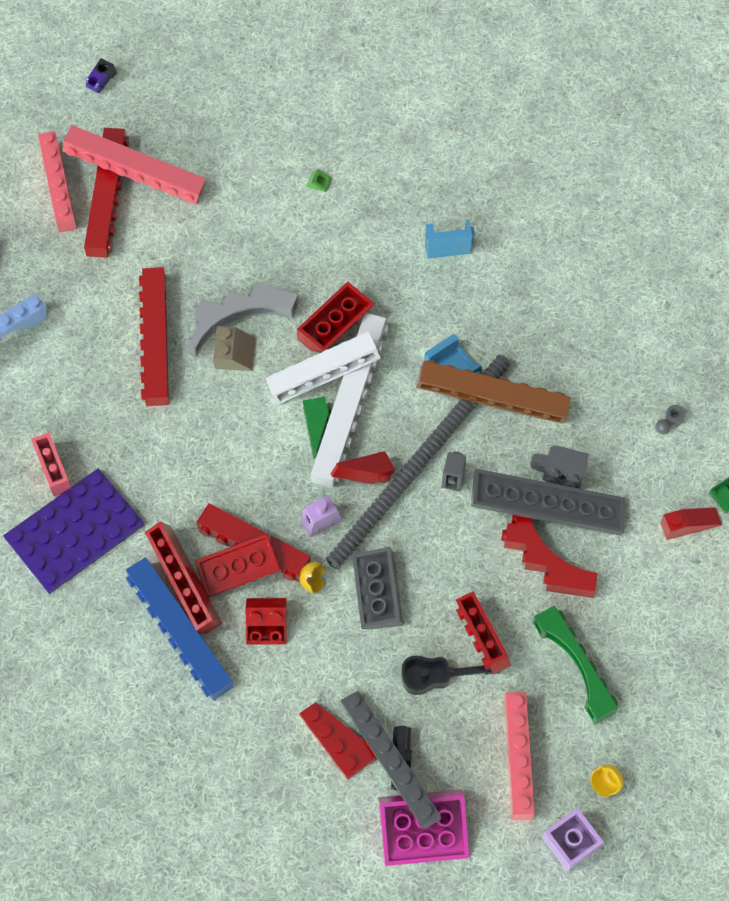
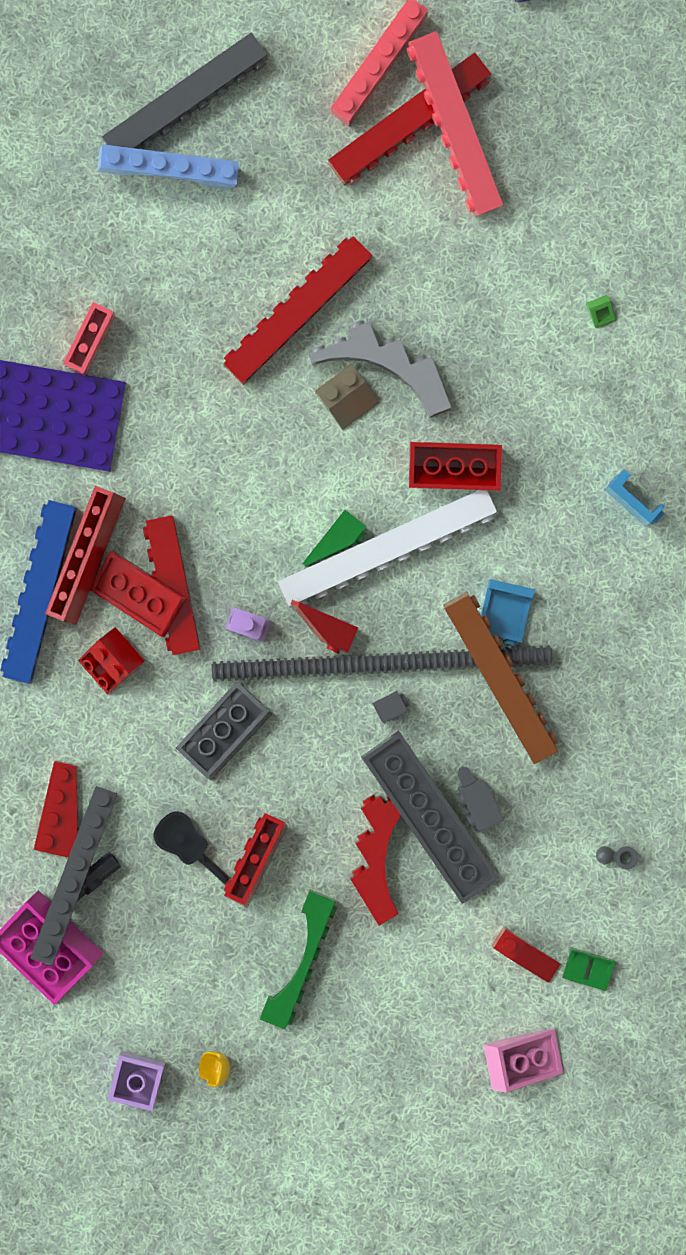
camera: 50 degrees right, 25 degrees up
white brick [266,332,381,405] -> none
yellow hair [299,561,326,594] -> none
coral brick [504,692,534,821] -> none

